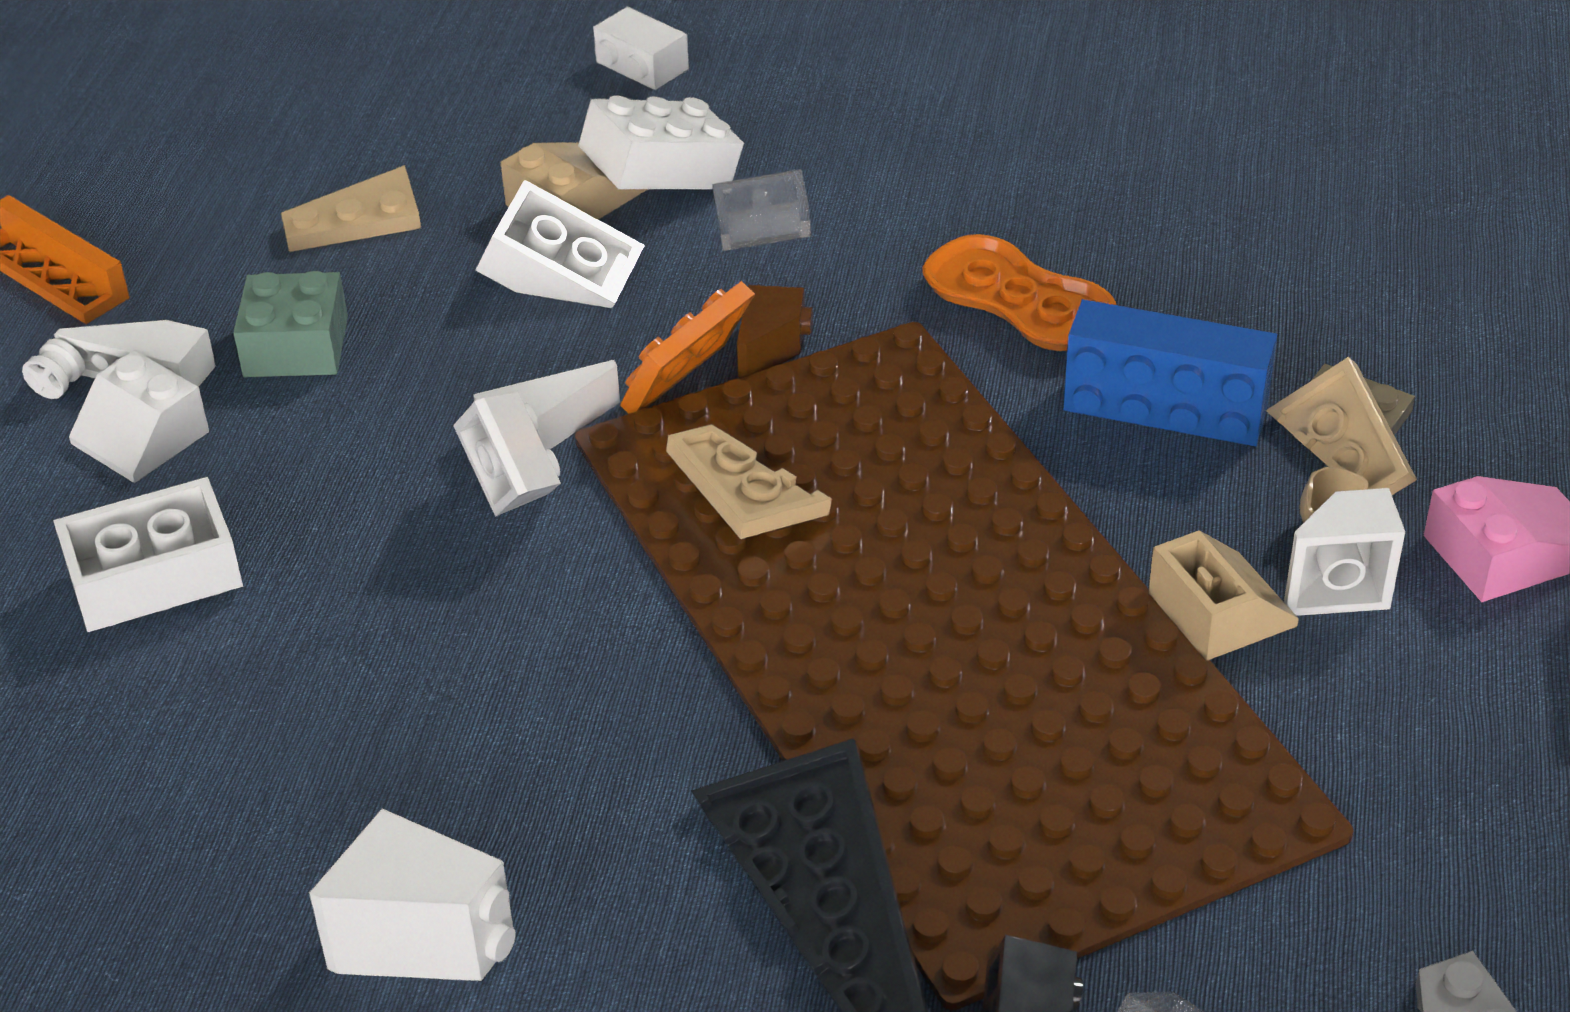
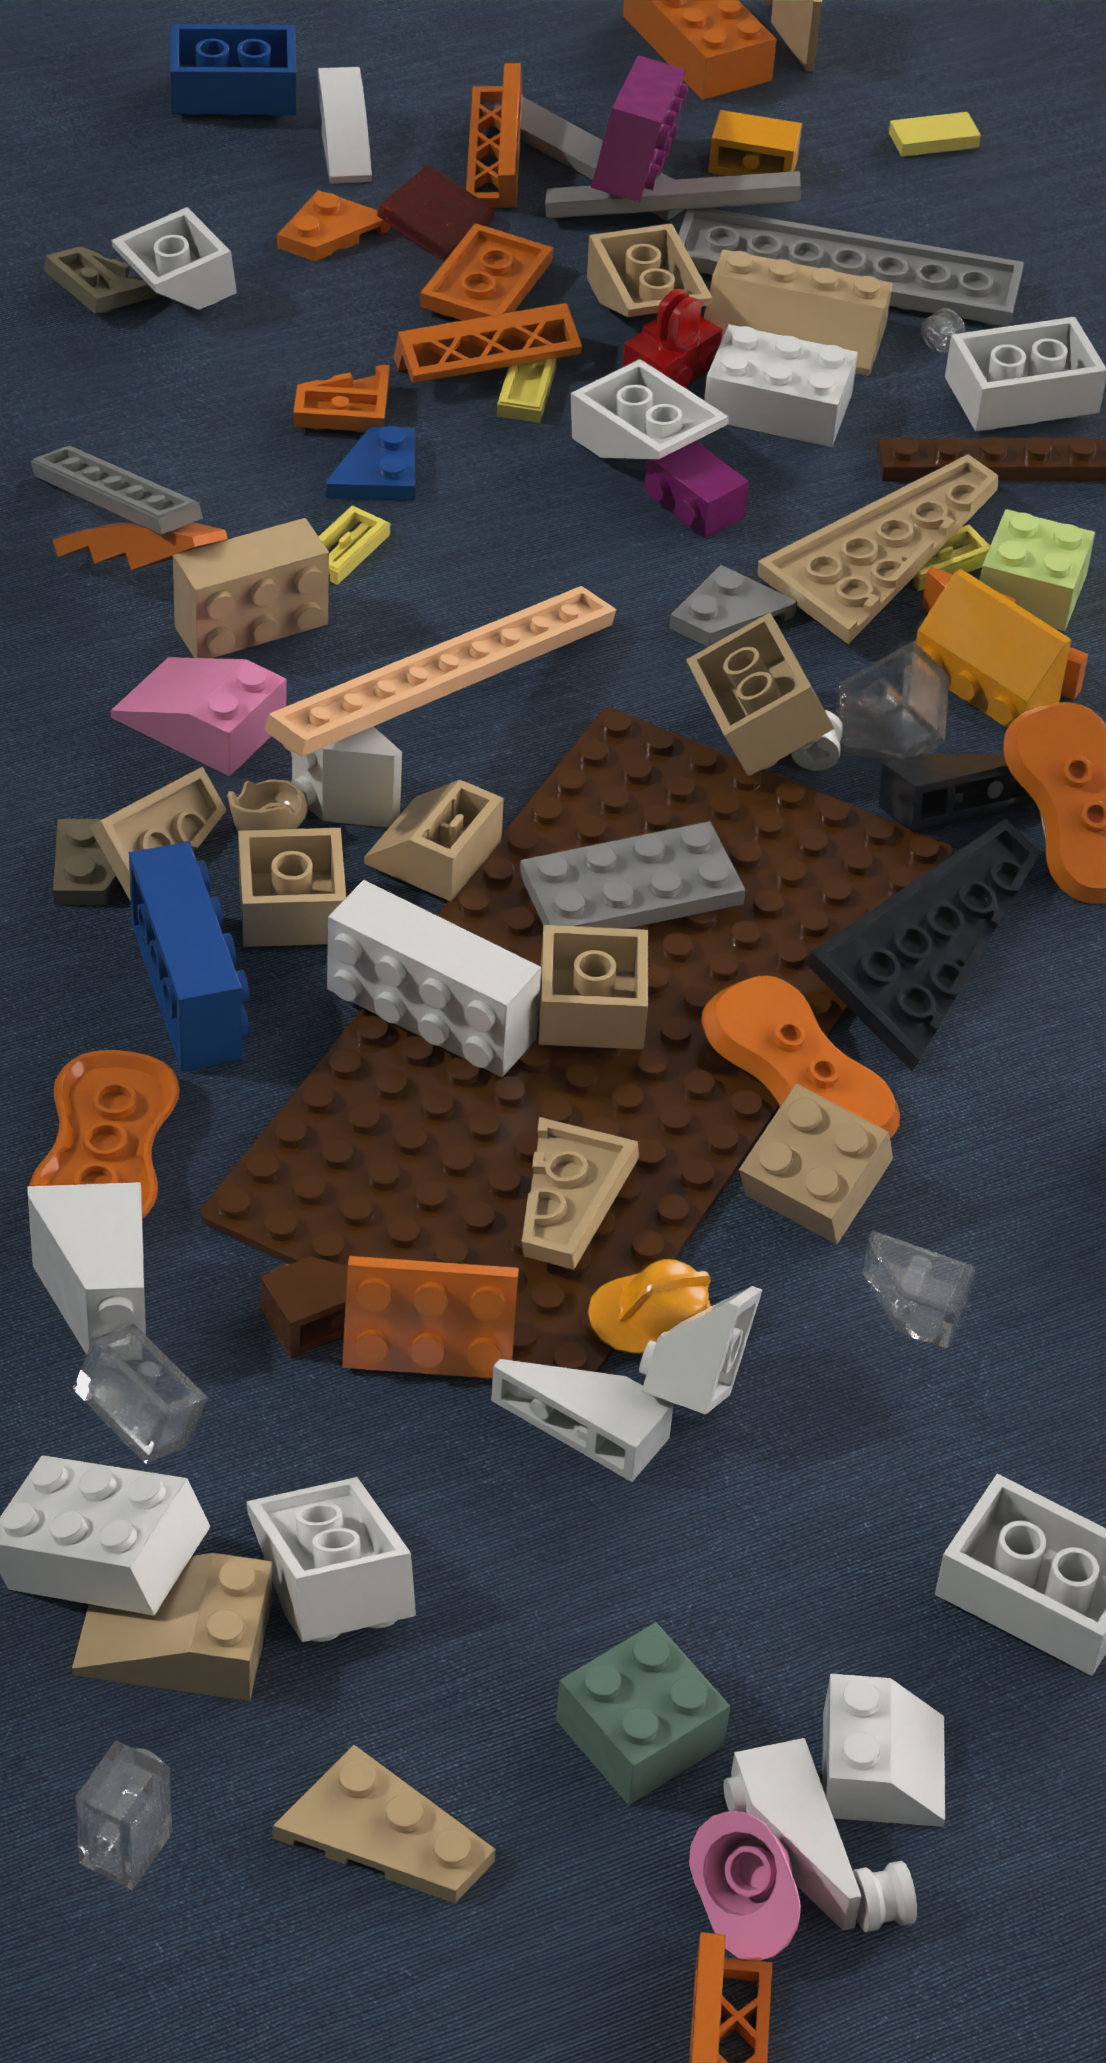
camera: 130 degrees left, 5 degrees up
none -> white slope [28,1182,147,1361]
none -> clear brick [75,1740,172,1891]
none -> tan brick [238,828,346,947]
none -> light nougat plate [264,586,617,757]
none -> white brick [327,880,541,1078]
none -> light grey plate [520,821,745,929]
none -> tan brick [538,925,648,1049]
none -> light orange piece [588,1259,711,1354]
none -> tan brick [686,612,835,777]
none -> bright pink piece [689,1811,801,1962]
none -> orange plate [701,976,900,1139]
none -> tan brick [739,1083,893,1244]
none -> white wheel [792,710,843,771]
none -> clear slope [863,1230,976,1349]

